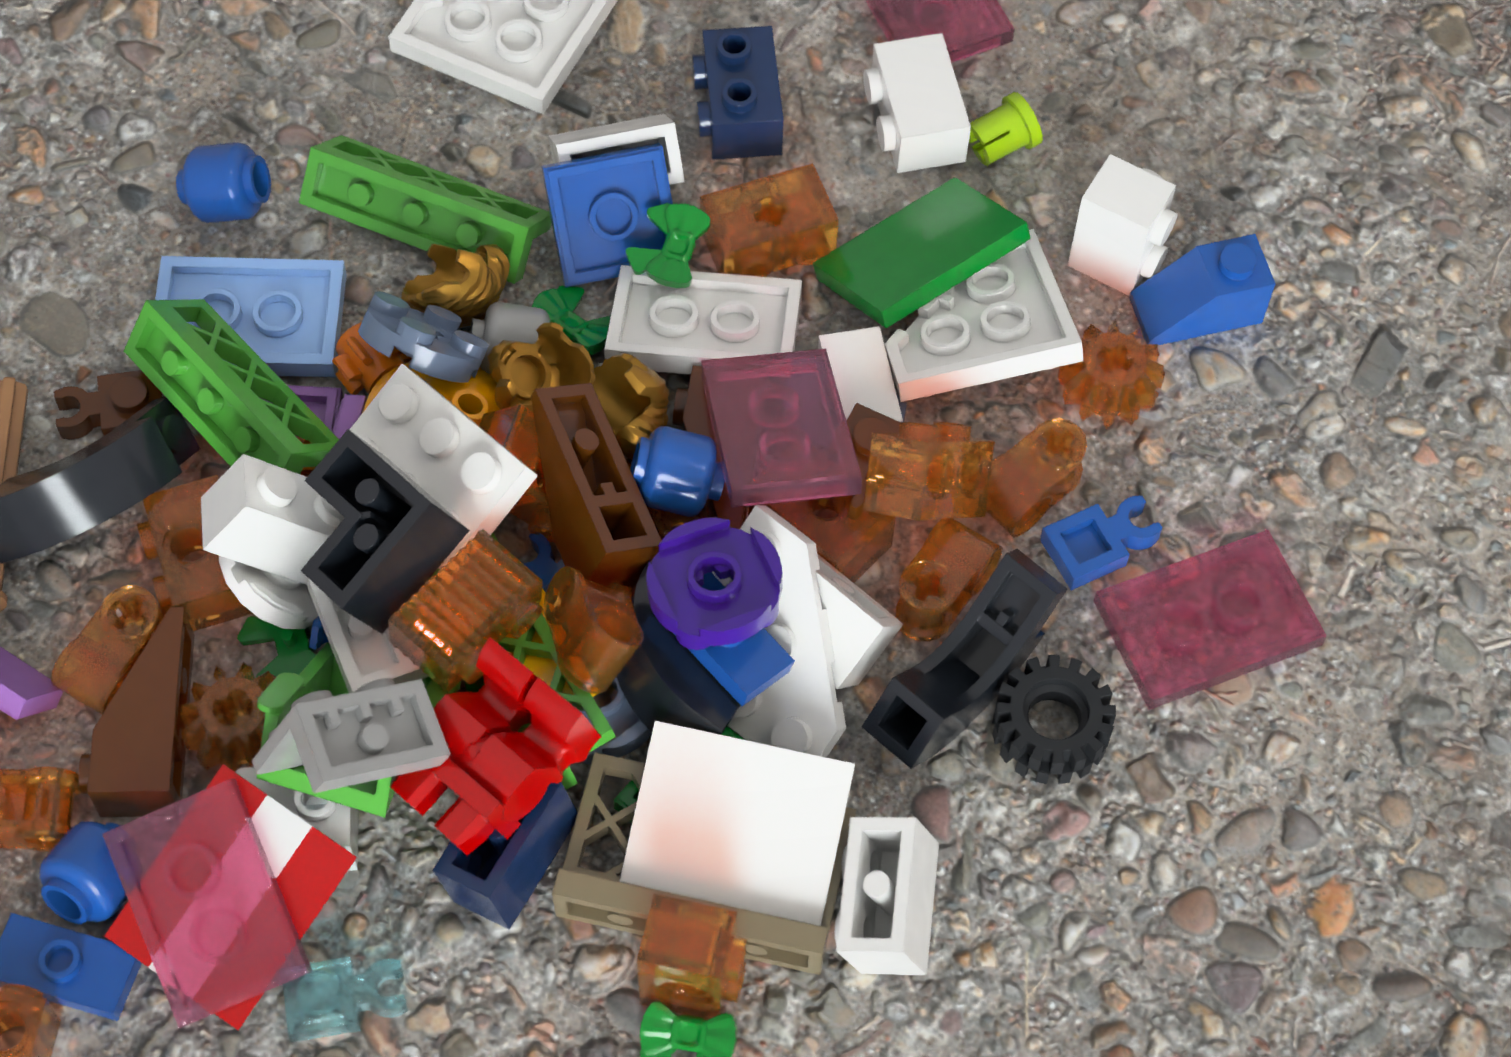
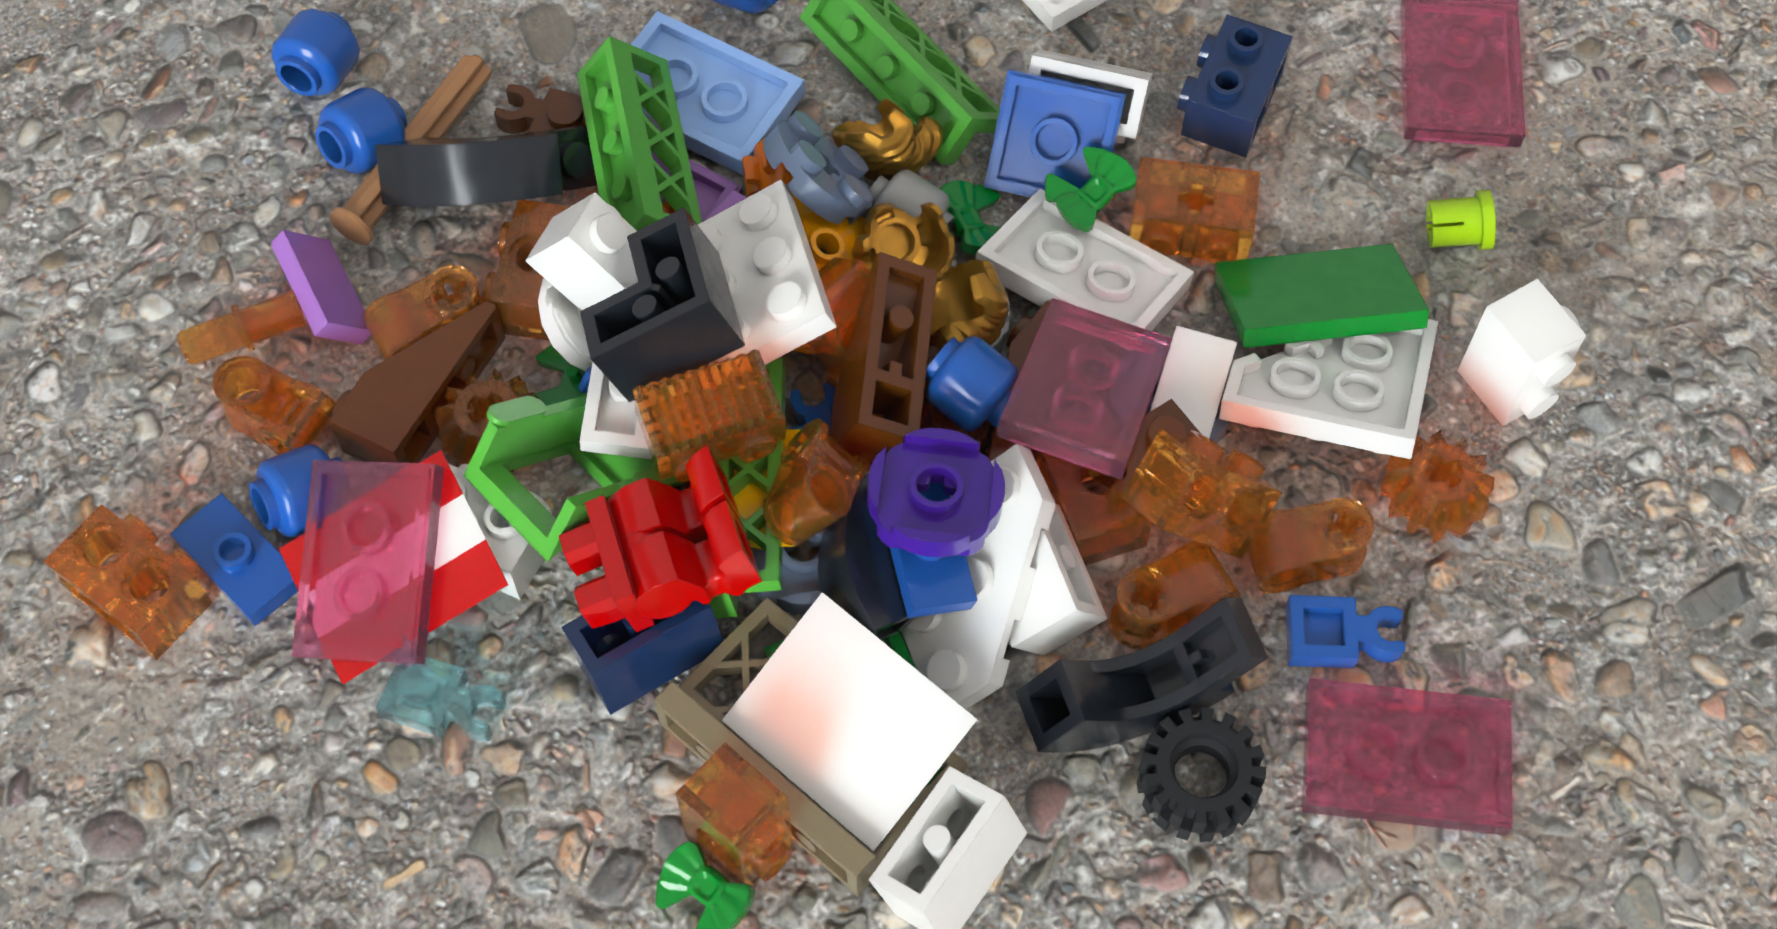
camera: 30 degrees right, 0 degrees up
light grey bracket [252,678,451,793] -> none
white brick [863,33,971,173] -> none
blue slope [1129,234,1276,348] -> none

